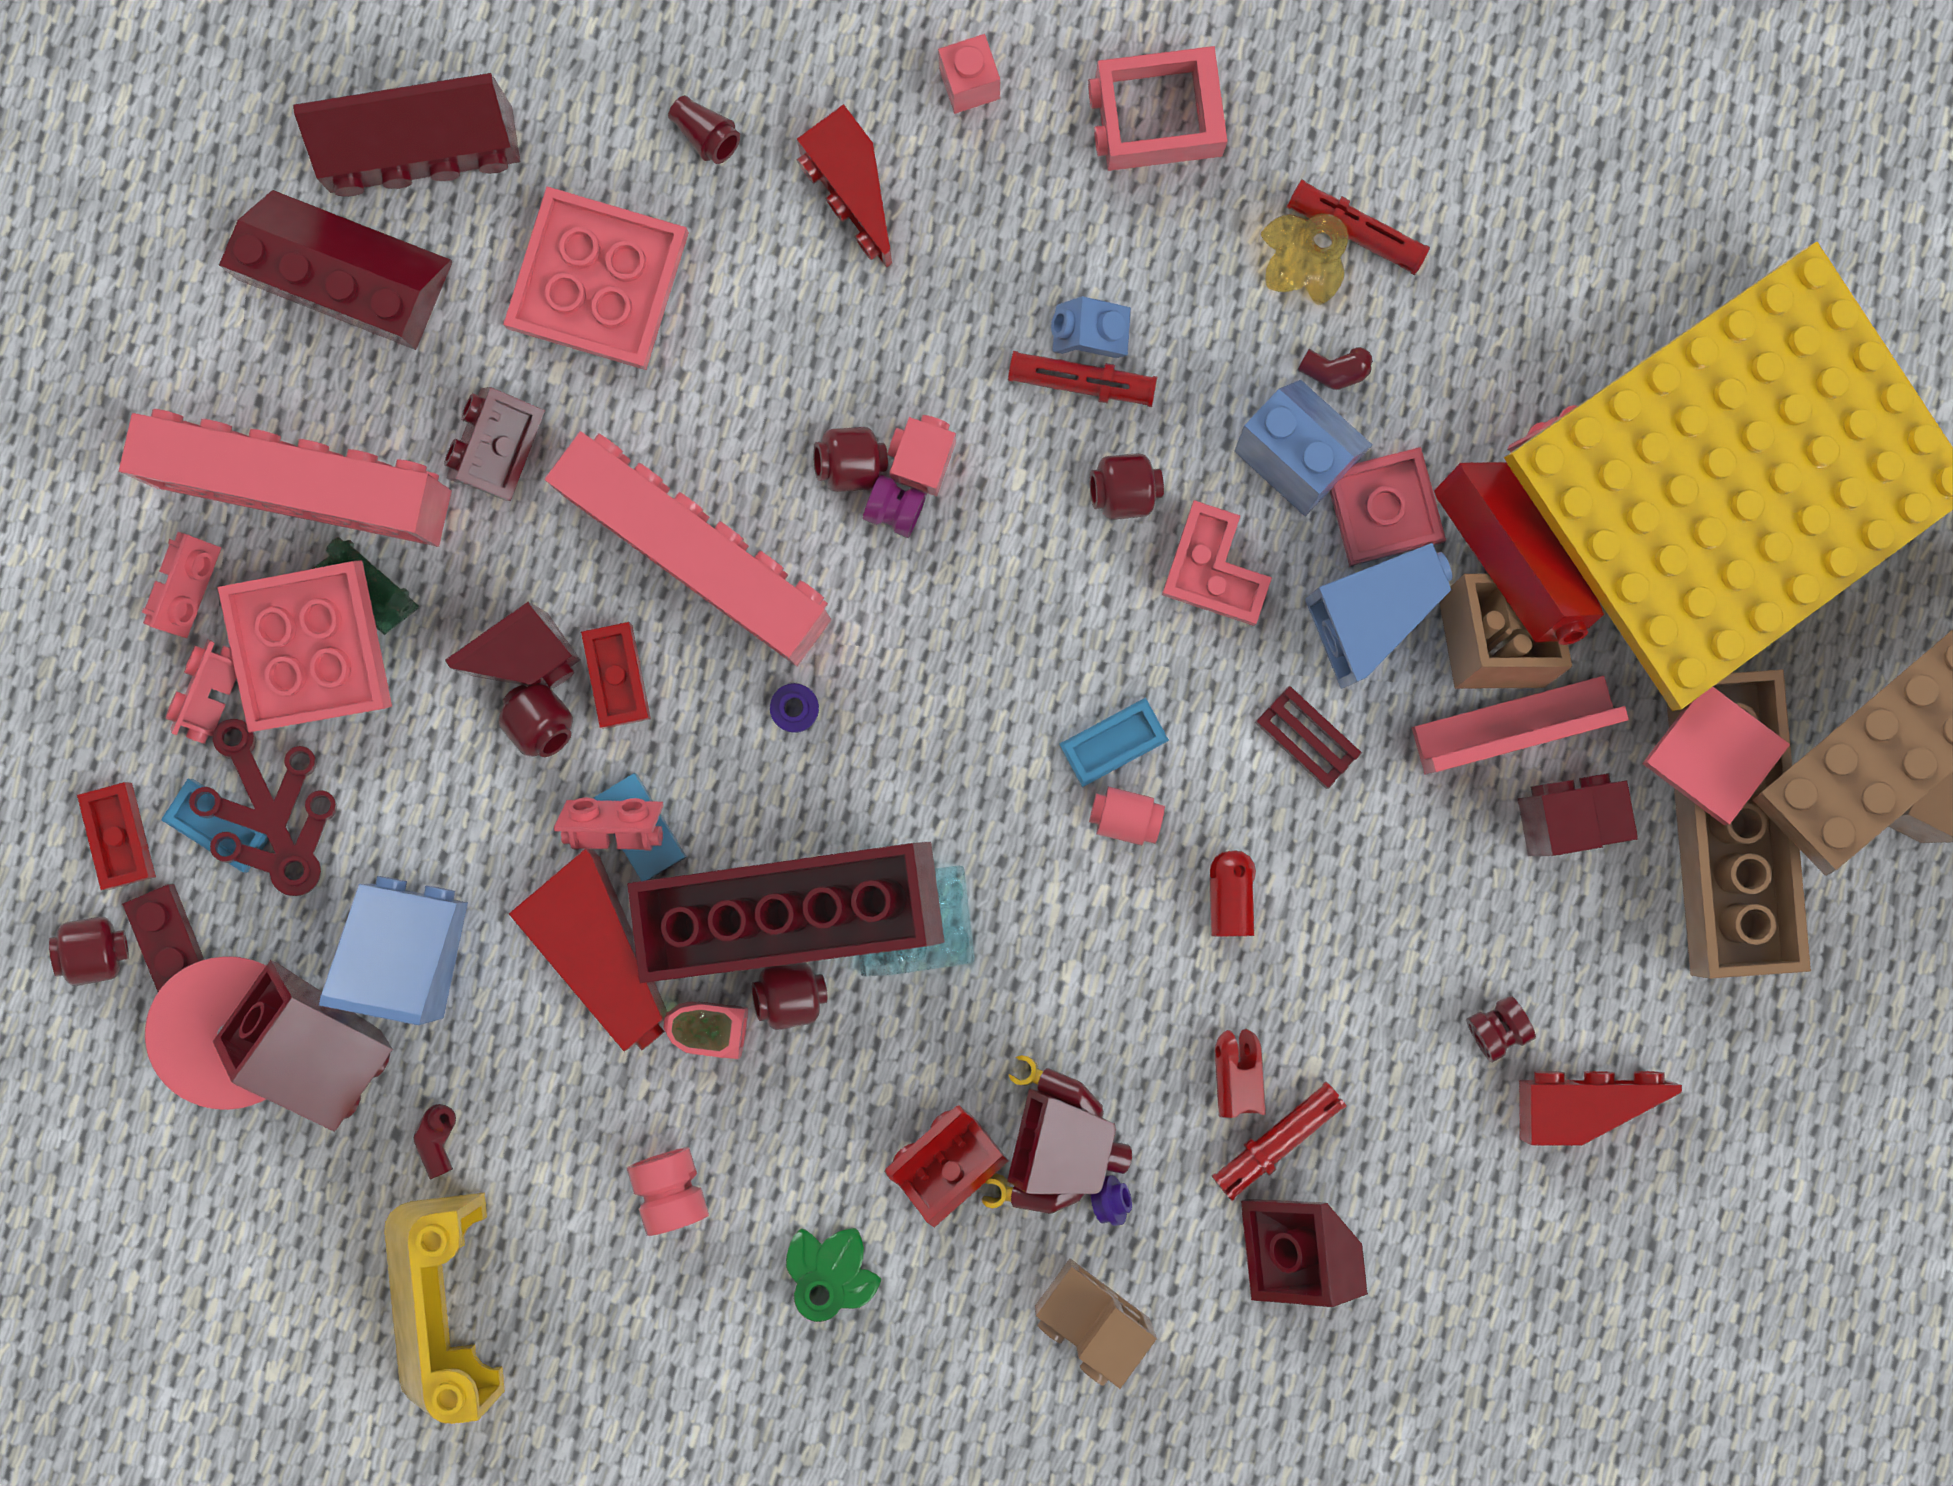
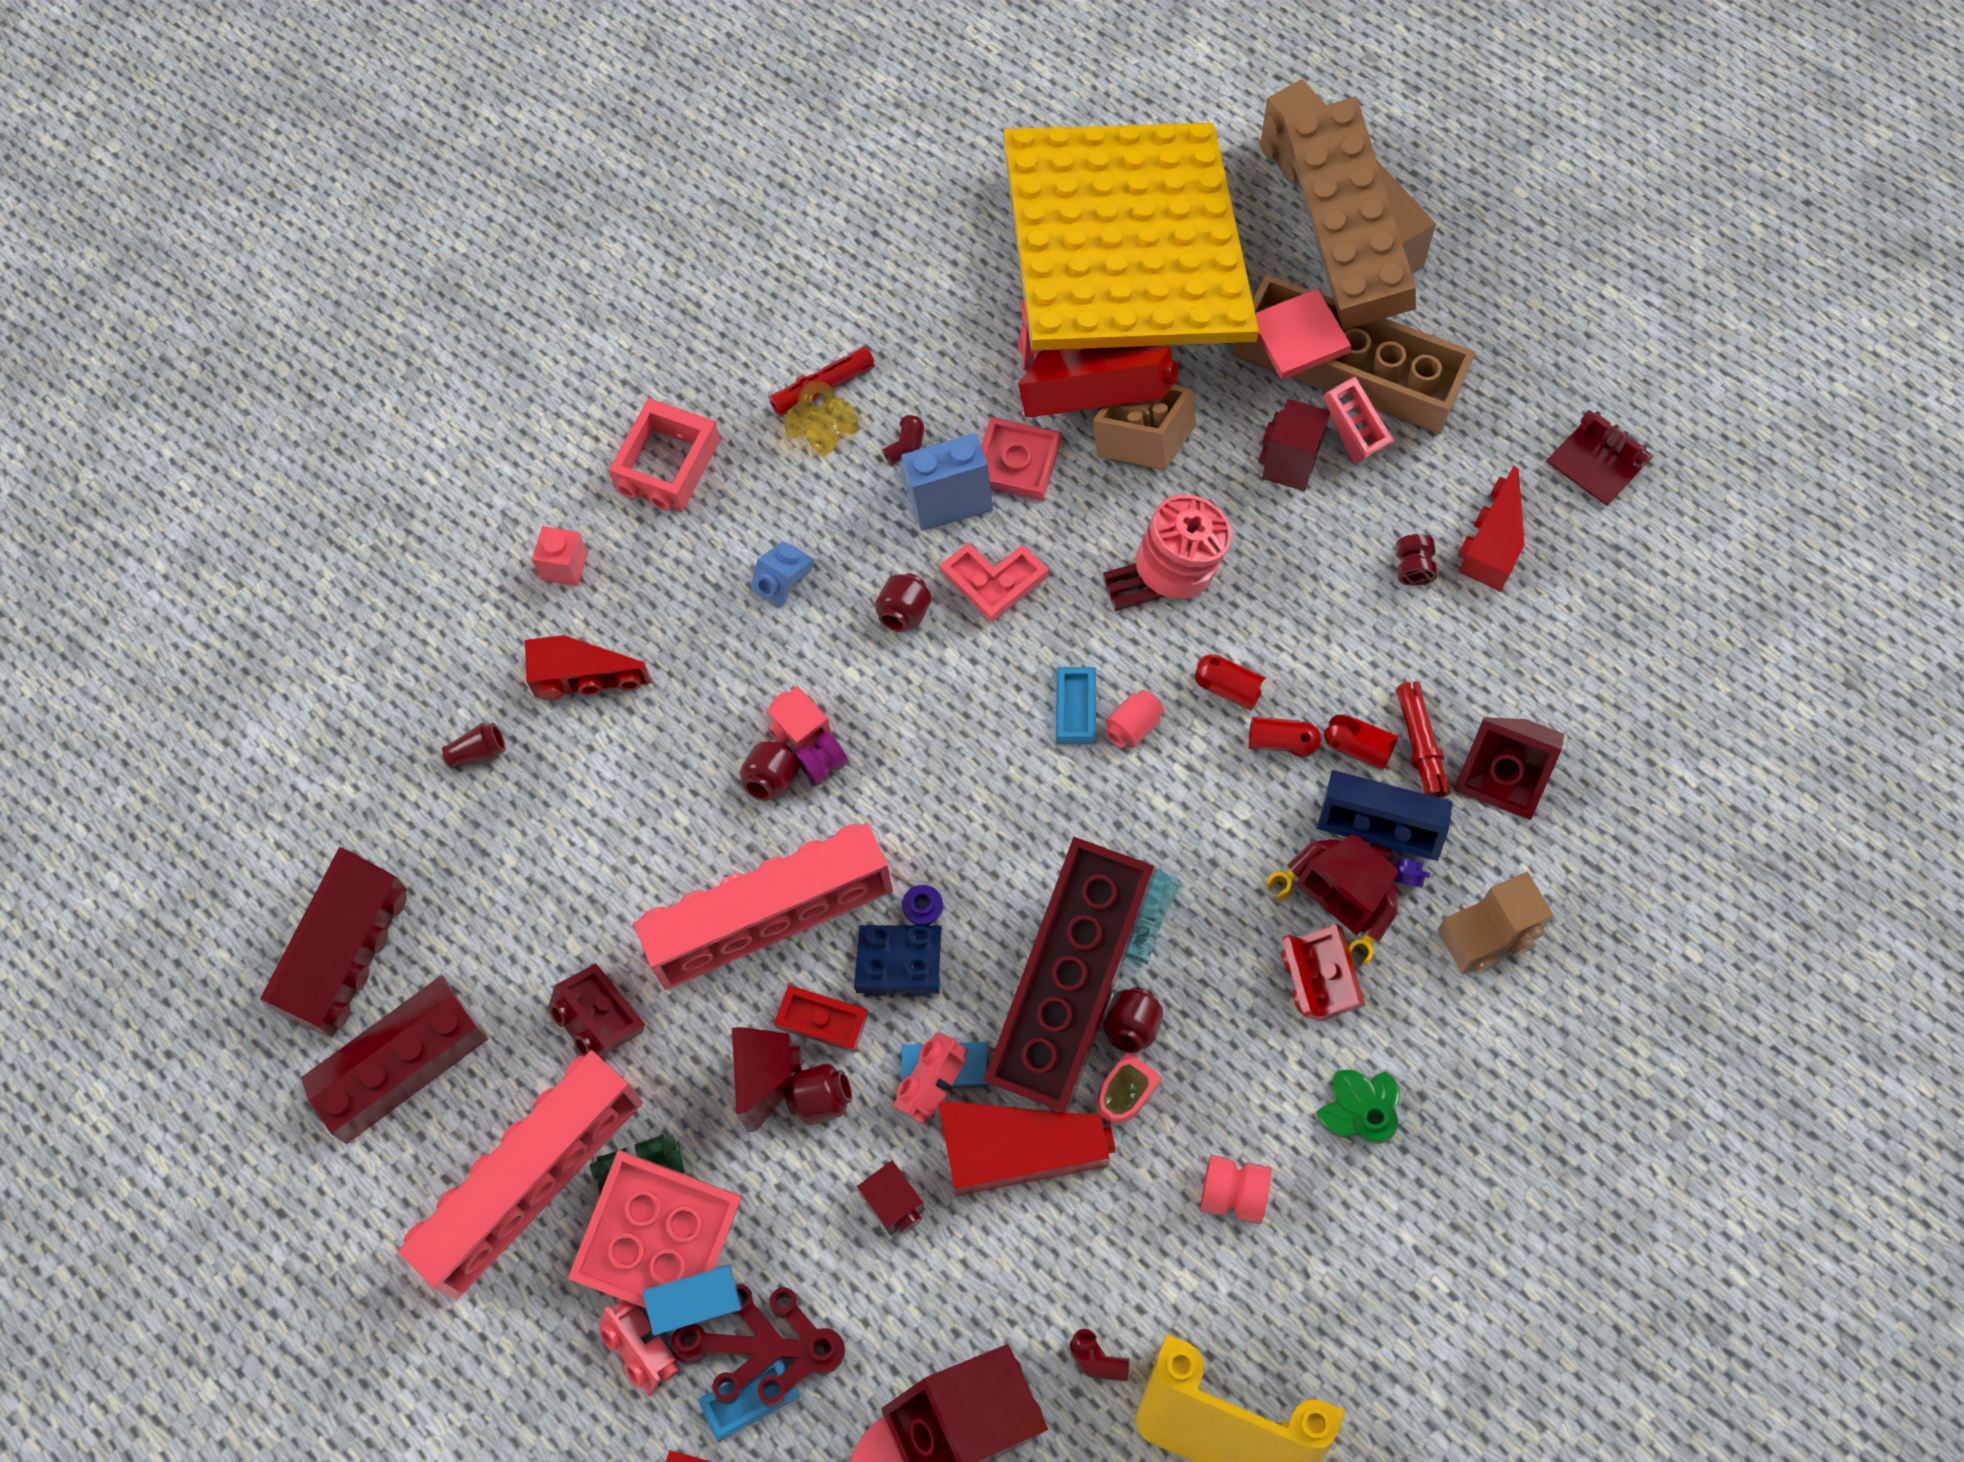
camera: 60 degrees left, 20 degrees down
coral hinge [142,532,221,638] -> none
medium blue slope [319,876,468,1025] -> none
coral plate [503,186,689,370] -> none
red pin [1008,351,1158,407] -> none
medium blue slope [1305,543,1453,689] -> none
coral fence [1411,676,1629,774] -> none
none -> dark azure tile [642,1264,742,1336]
none -> dark blue hinge [854,925,942,998]
none -> dark red brick [857,1160,925,1236]
none -> coral wheel [1135,495,1232,599]
none -> red piece [1248,717,1321,757]
none -> dark blue brick [1317,770,1452,861]
none -> coral slope [1323,377,1394,465]
none -> dark red hinge [1546,410,1653,506]

